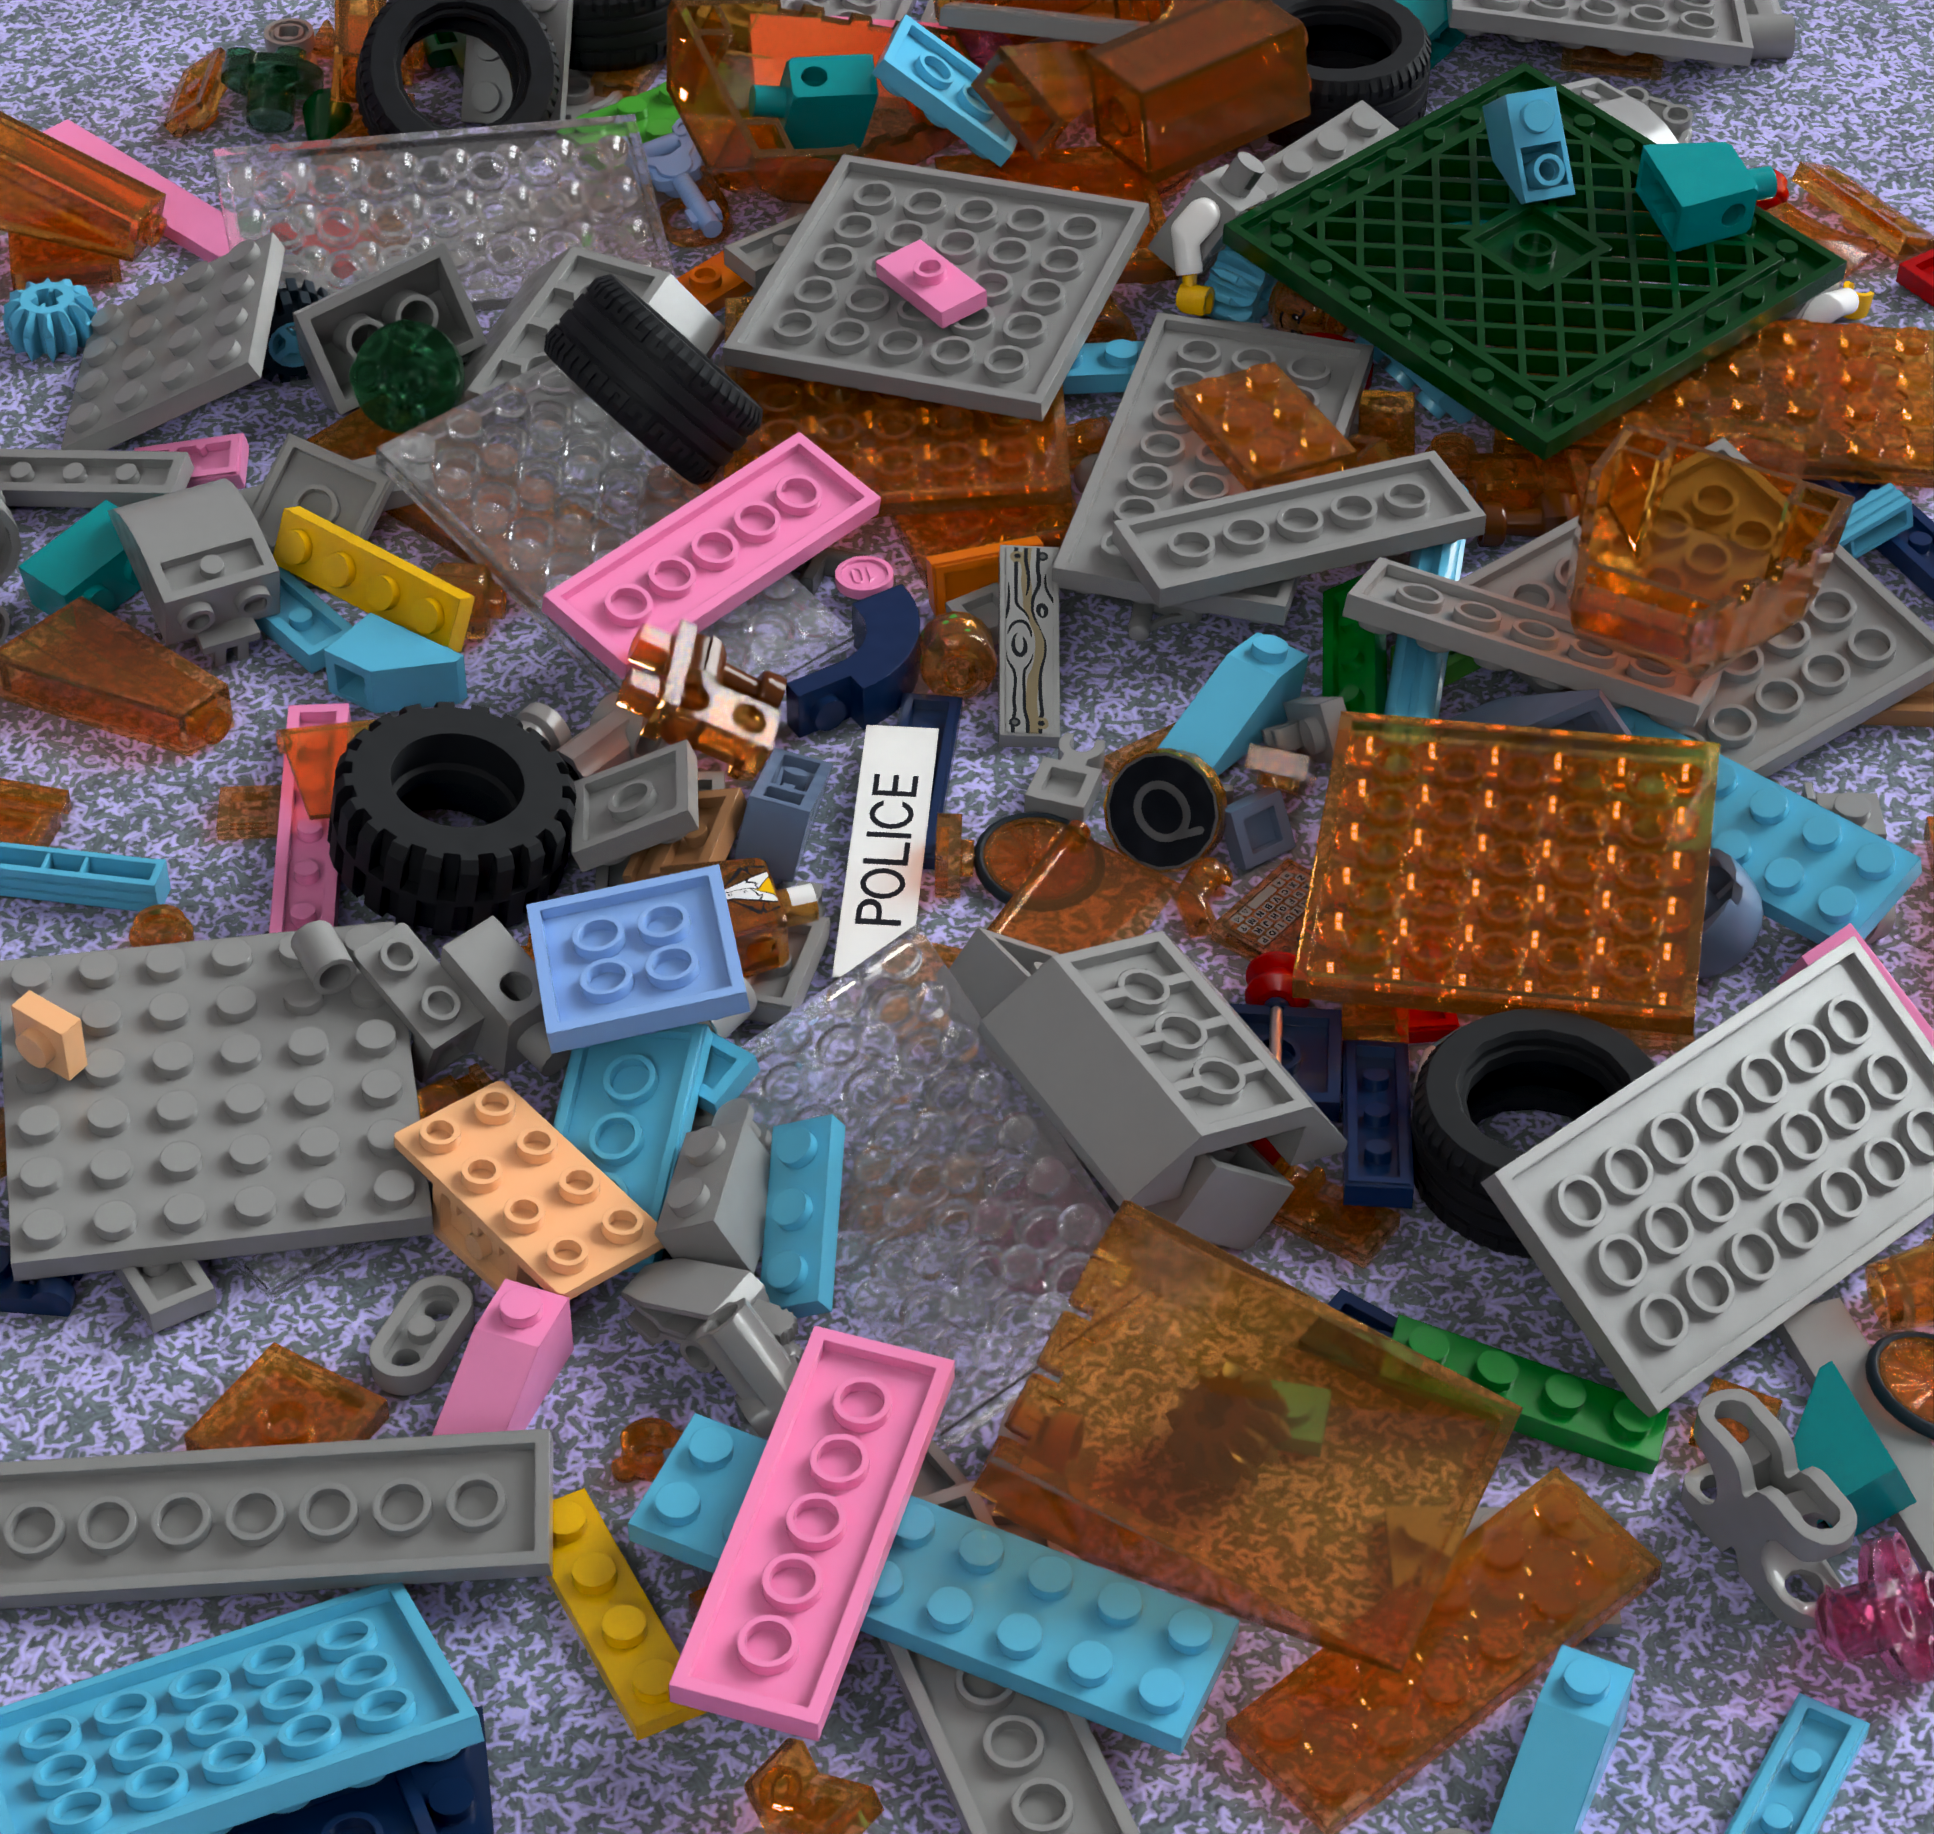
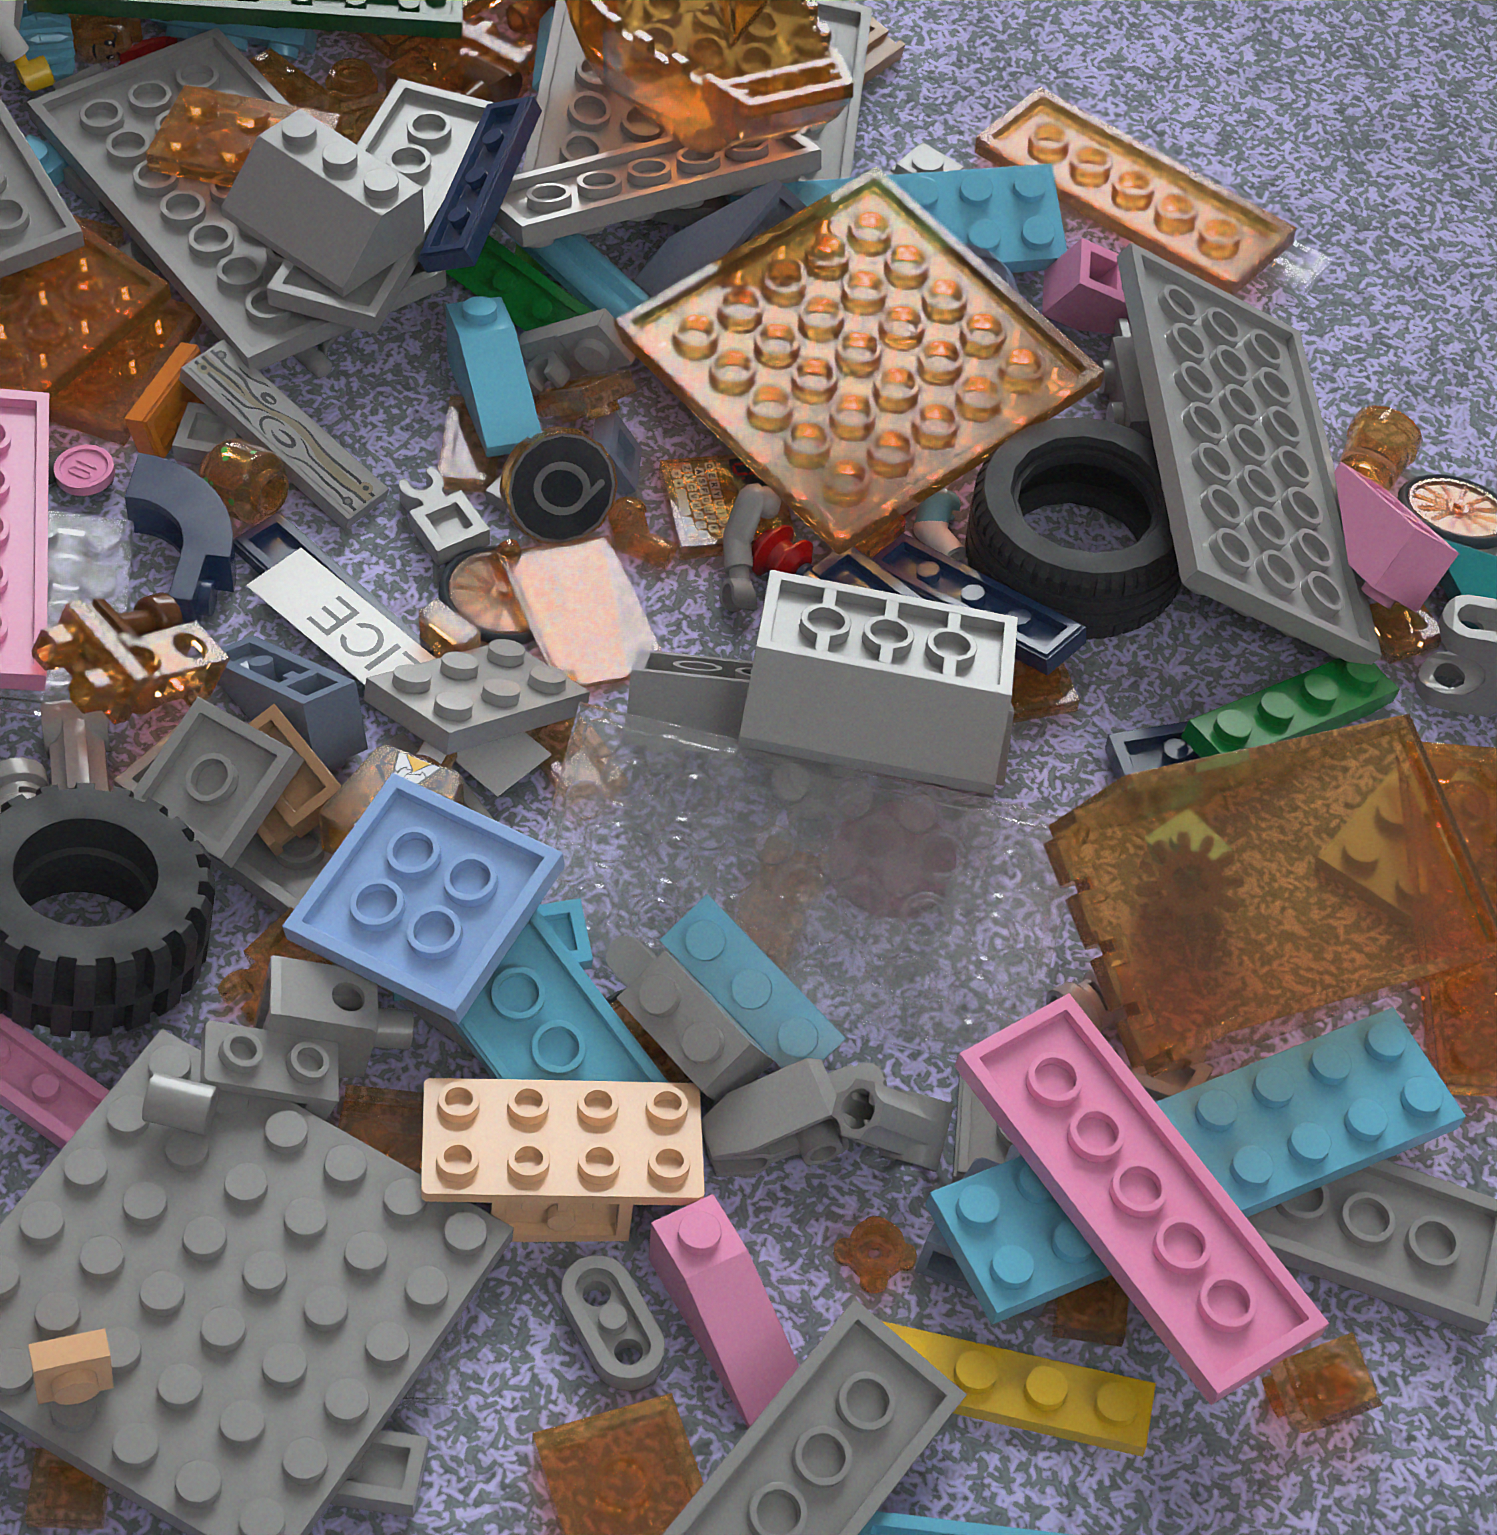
camera: 55 degrees left, 10 degrees up
none -> light grey slope [221,109,425,297]
none -> light grey plate [363,639,590,755]
none -> dark blue tile [418,96,542,273]
none -> light grey arm [719,483,781,612]
none -> bright pink slope [1334,462,1459,612]

